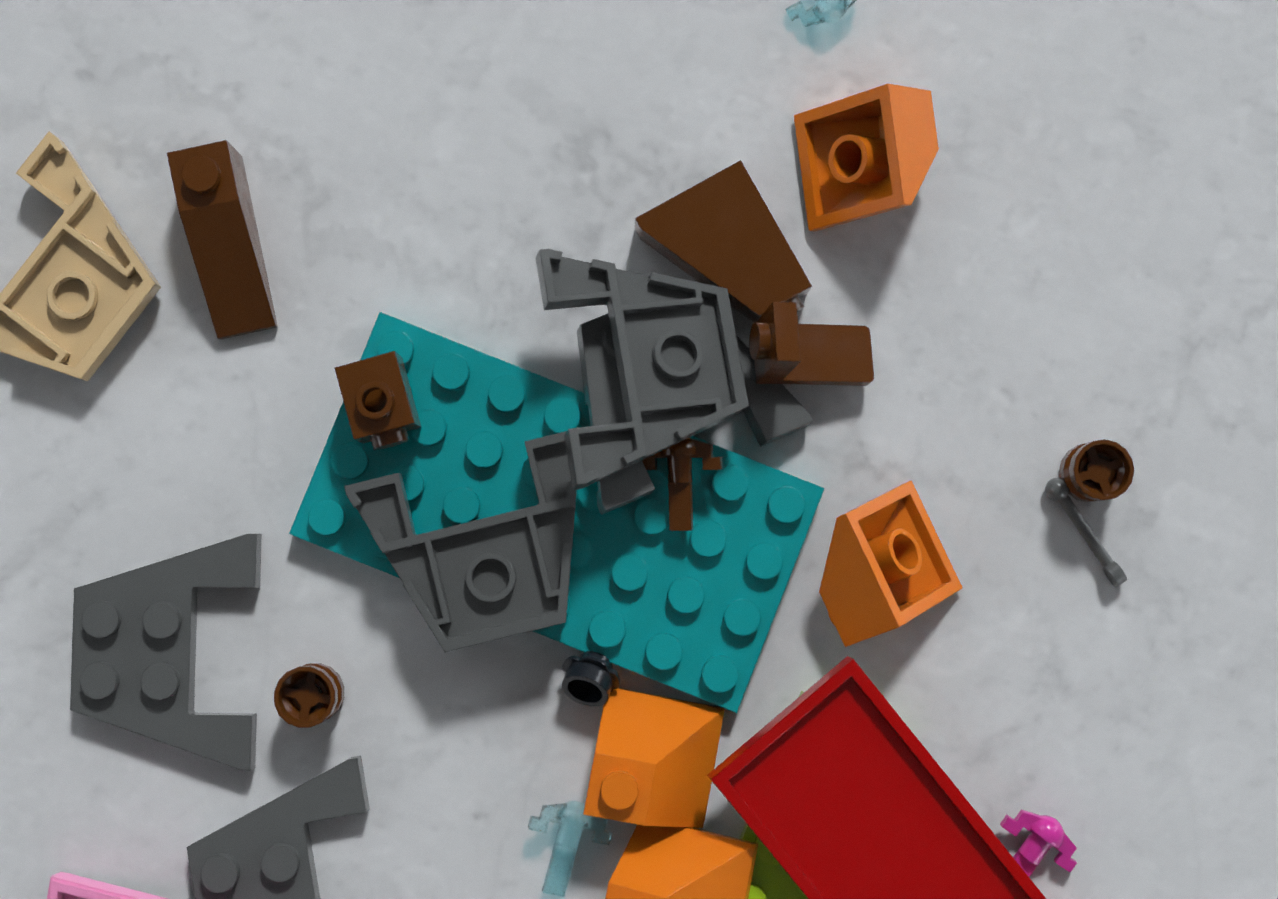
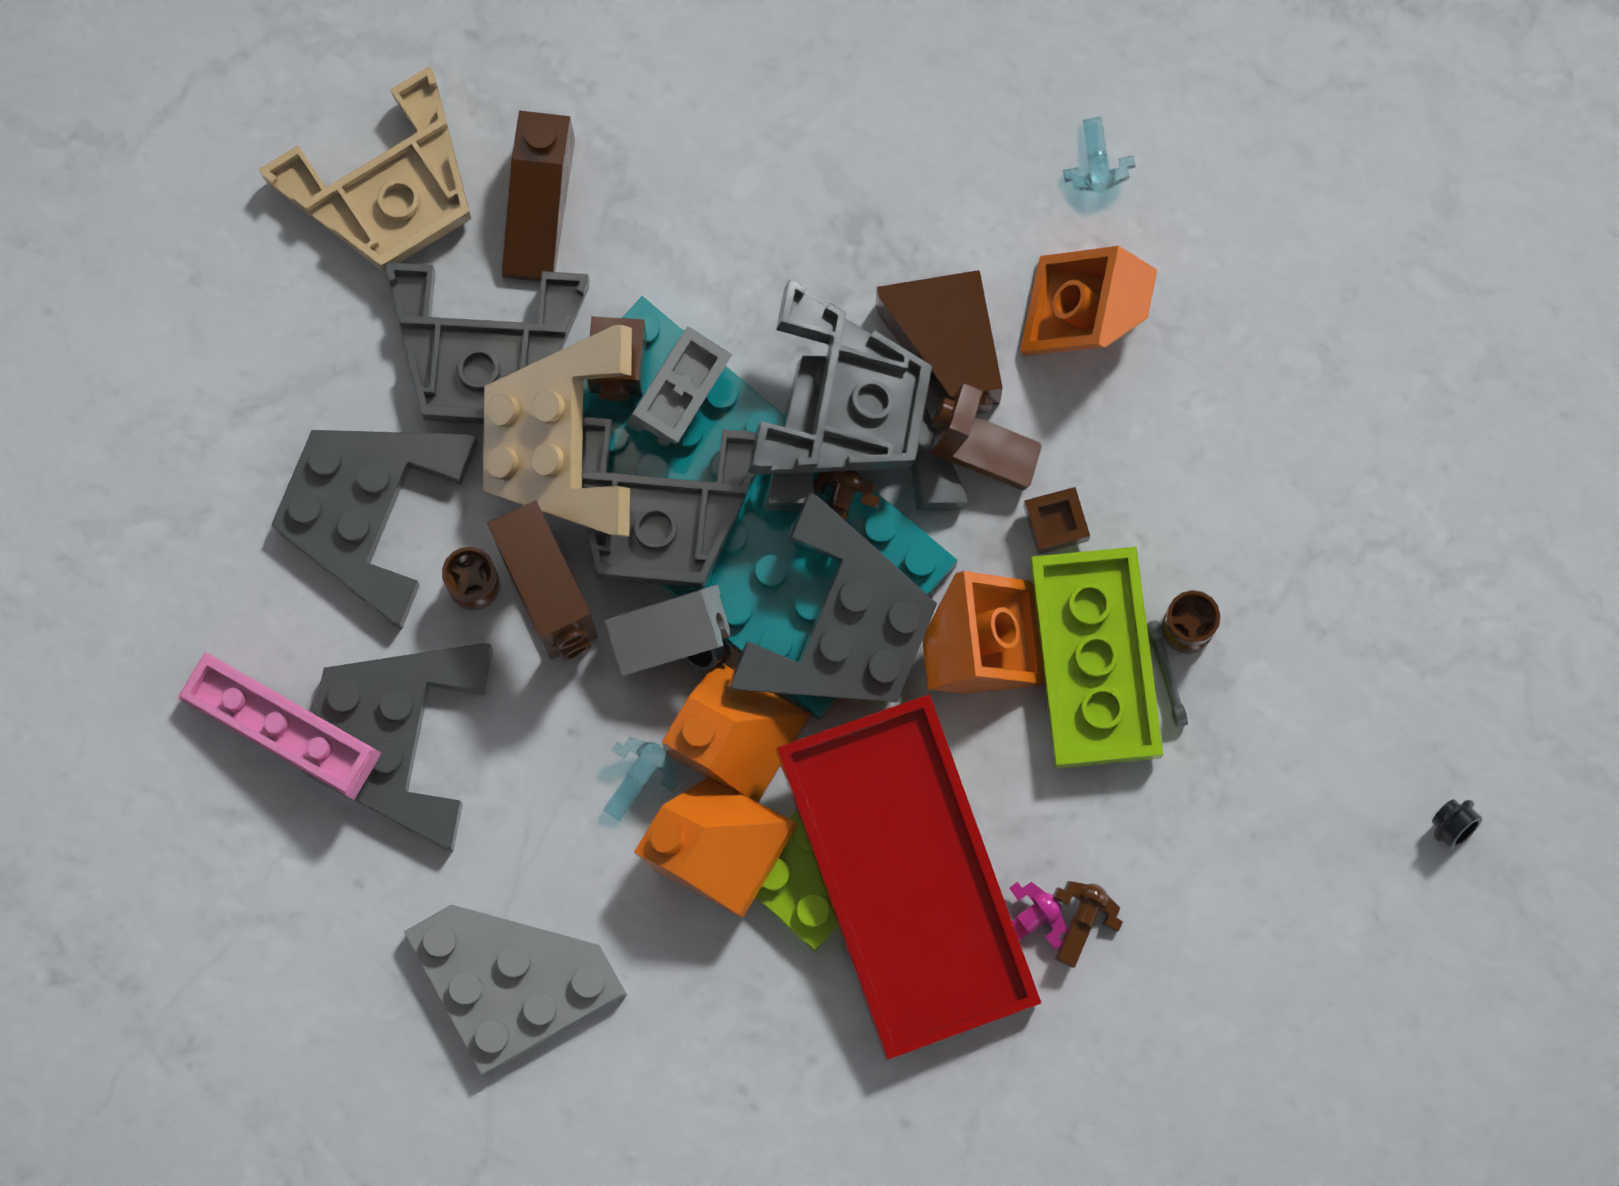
camera: 25 degrees right, 10 degrees down
none -> dark grey wing [386,262,590,424]
none -> tan wing [483,325,632,537]
none -> reddish brown window [487,500,598,660]
none -> light grey hinge [604,584,730,676]
none -> light grey hinge [625,326,733,447]
none -> dark grey wing [727,493,937,703]
none -> reddish brown plate [1023,487,1090,555]
none -> lime plate [1030,546,1164,769]
none -> reddish brown piece [1053,881,1123,968]

